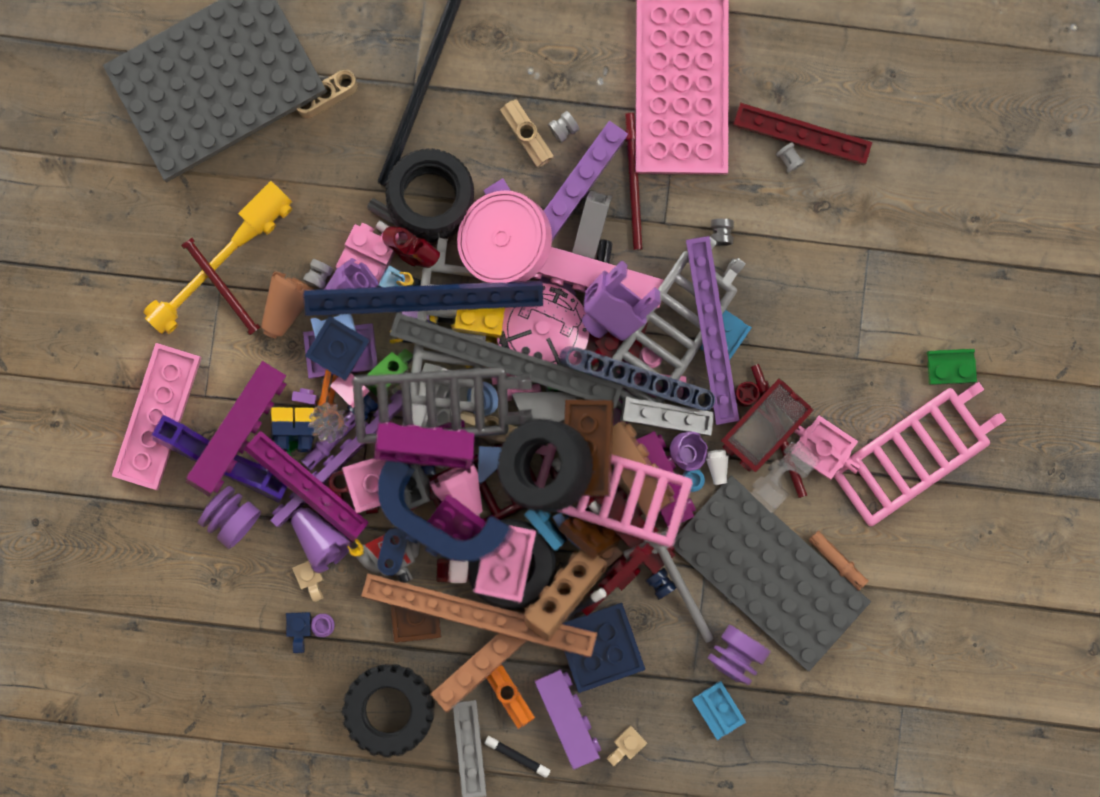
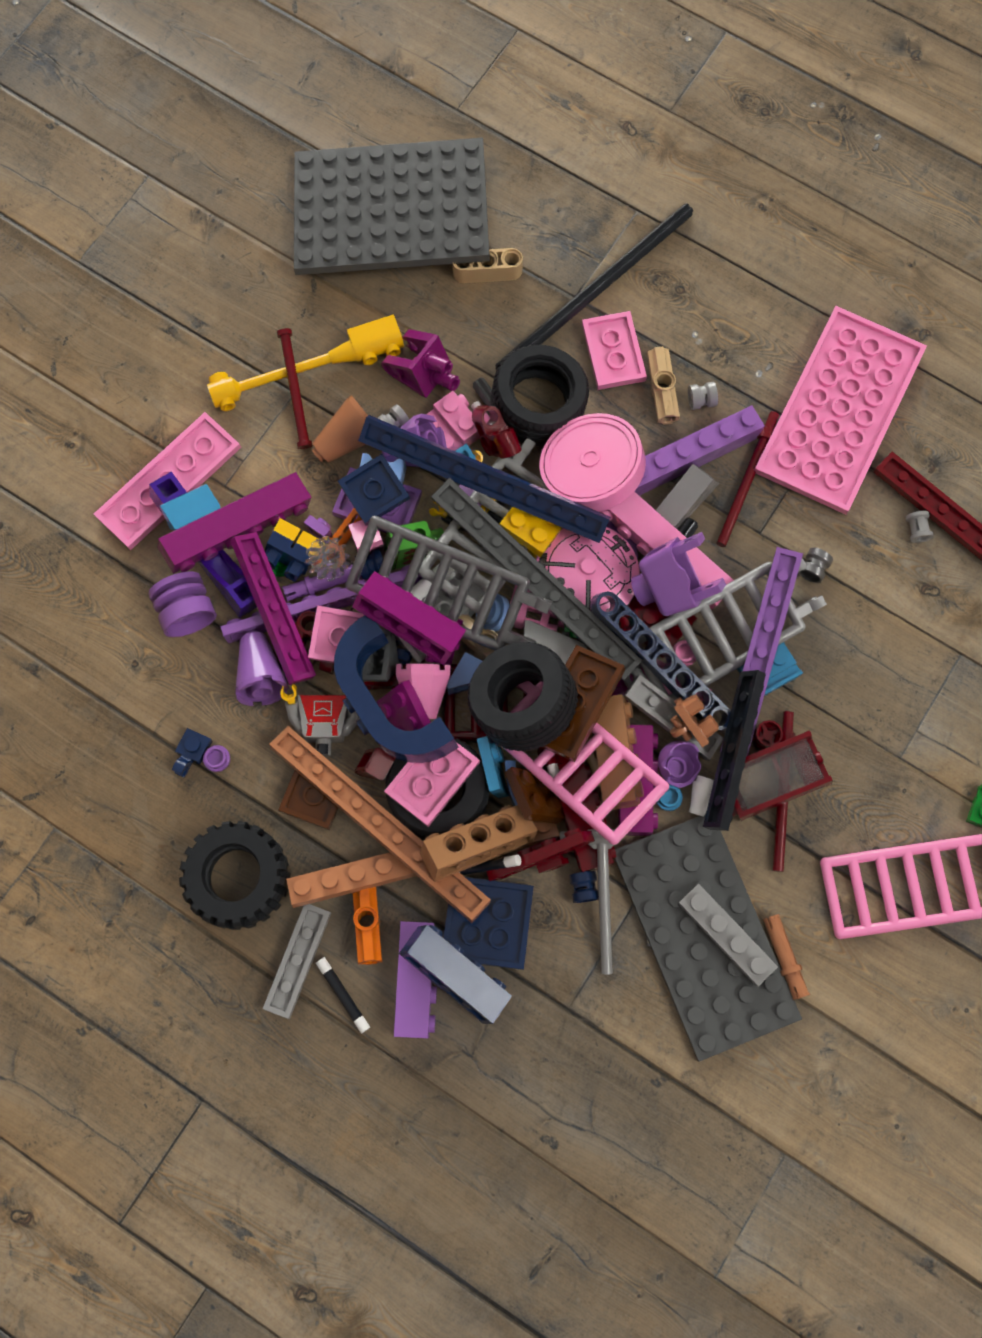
camera: 30 degrees right, 10 degrees down
tan plate [292,561,324,602] -> none
dark blue plate [377,528,408,575] -> none
tan plate [606,725,647,766] -> none
dark azure plate [692,681,746,740] -> none
medium lavender wheel [708,624,771,685] -> none
clear arch [751,441,822,513] -> none
bright pink plate [792,416,861,480] -> none
none -> dark azure slope [159,484,221,531]
none -> magenta piece [381,329,460,398]
none -> brick [399,925,512,1024]
none -> bright pink plate [582,311,647,390]
none -> nougat hips [670,694,719,747]
none -> light grey plate [678,884,778,987]
none -> black plate [703,670,766,831]

